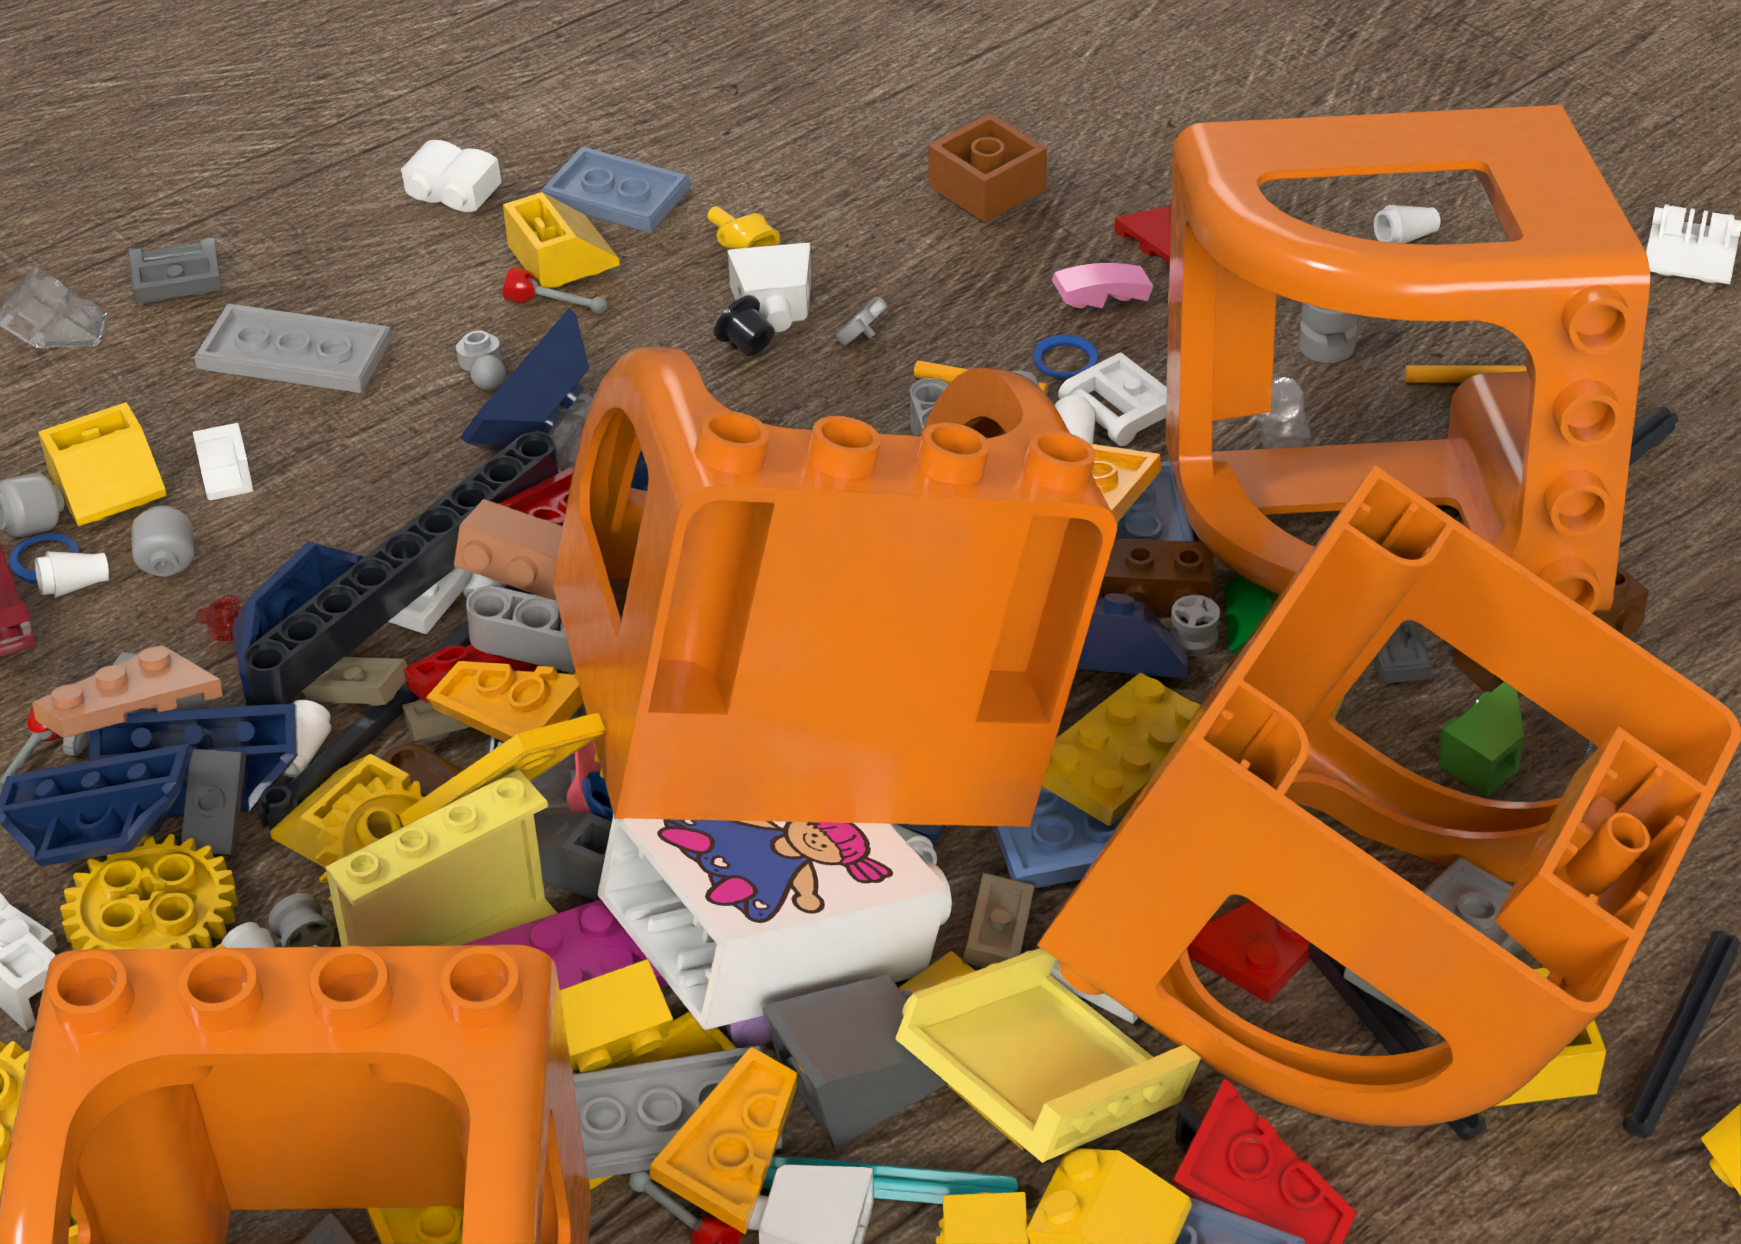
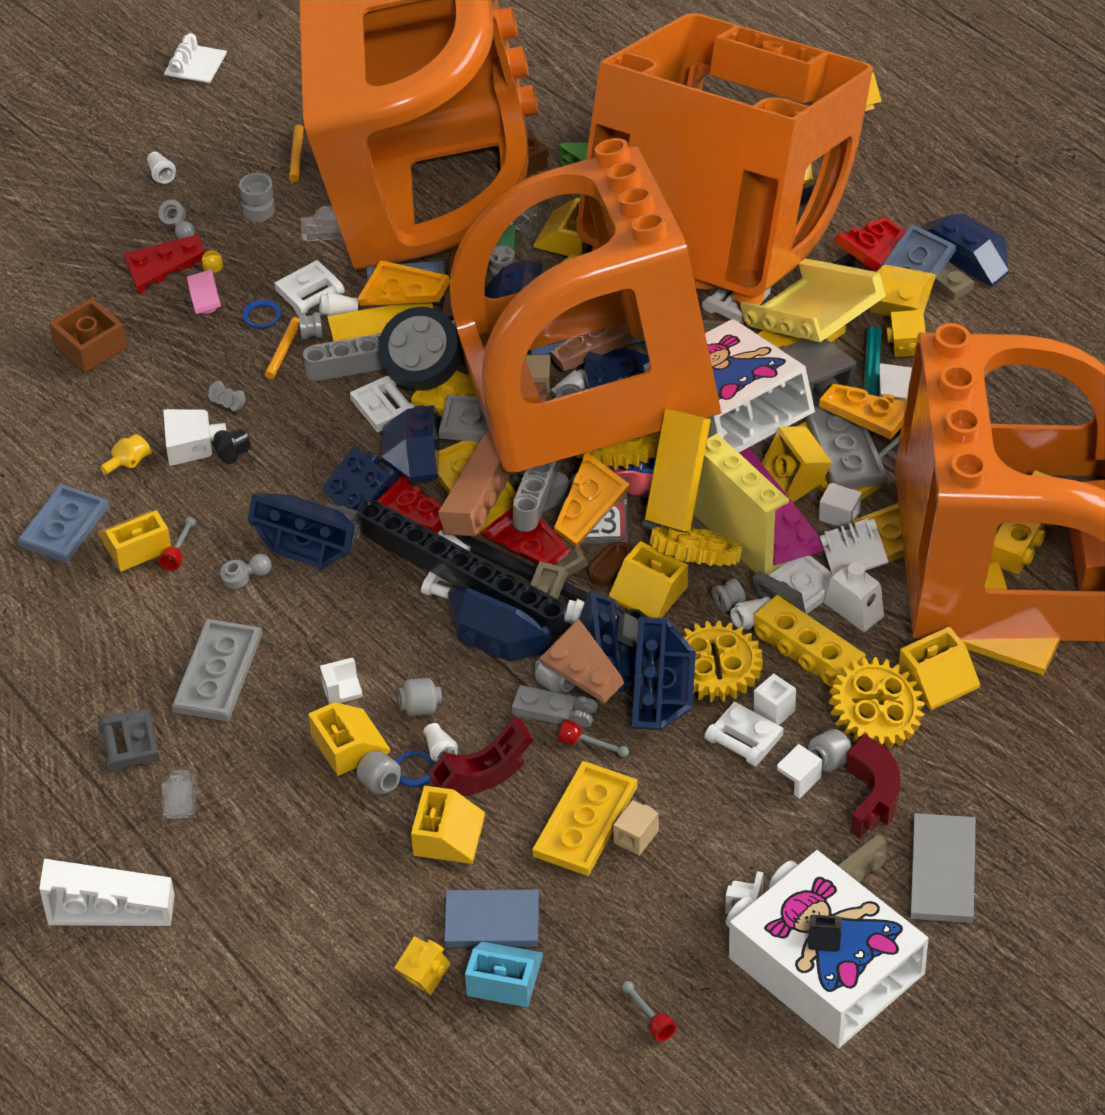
camera: 90 degrees left, 5 degrees up
clear red plate [196,595,243,642] -> none
white brick [401,140,502,212] -> none

